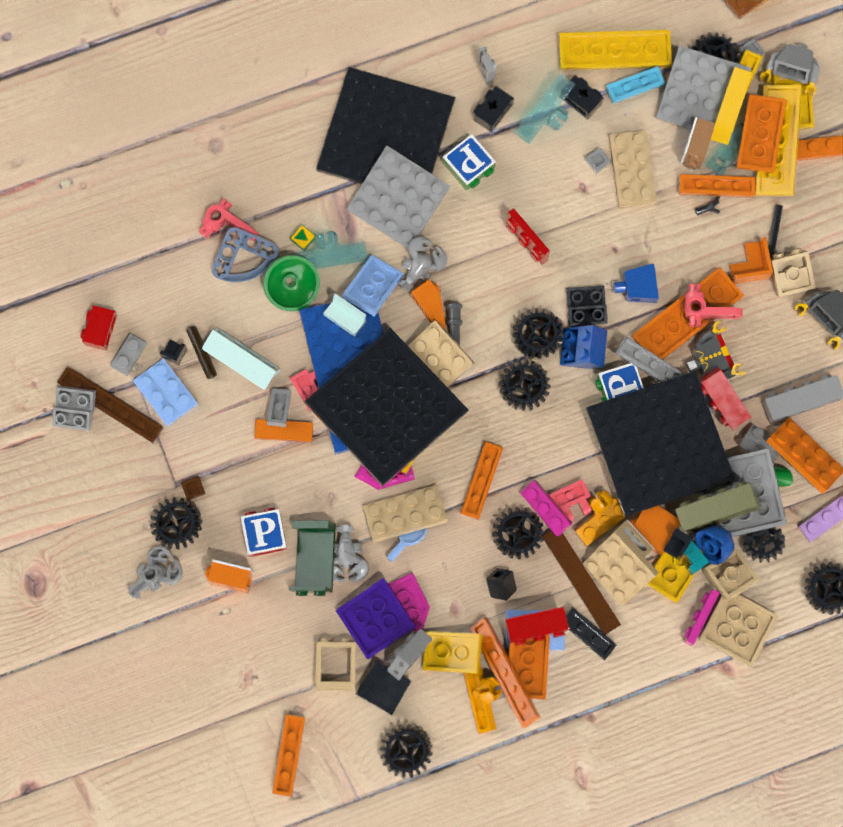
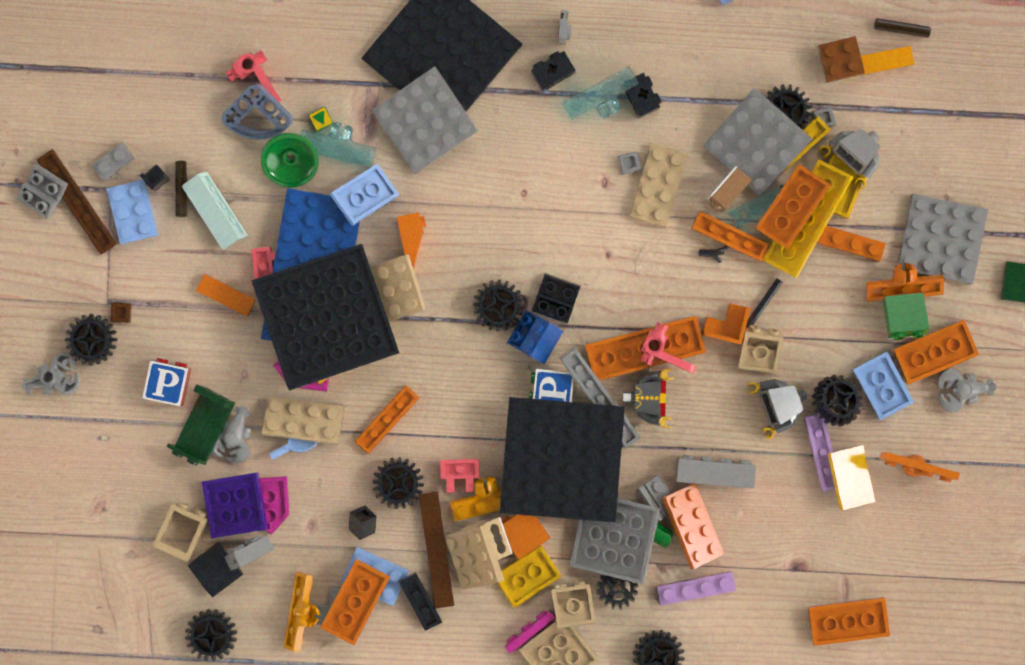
camera: 20 degrees right, 10 degrees up
red brick [81,305,117,351] -> none
orange piece [205,560,254,594] -> none
light grey plate [267,388,291,427] -> none
orange plate [272,715,306,797] -> none
light aqua panel [324,294,366,337] -> none
light grey animal [399,237,447,292] -> none
yellow tile [422,631,482,674] -> none
piece [443,134,496,191] -> none
dark grey pin [445,303,463,345] -> none
orange tile [470,617,540,728] -> none
black gear [499,360,551,411] -> none
red brick [505,606,569,646] -> none
red plate [506,208,550,265] -> none
dark pink plate [520,480,573,536] -> none
yellow plate [559,30,672,71] -> none
medium azure plate [606,66,665,104] -> none
blue torso [613,264,659,303] -> none
black panel [663,528,693,561] -> none
olive brick [676,481,763,533] -> none
teal leg [683,541,709,576] -> none
blue cylinder [695,525,734,565] -> none
brick [699,367,752,430] -> none
yellow tile [711,67,752,145] -> none

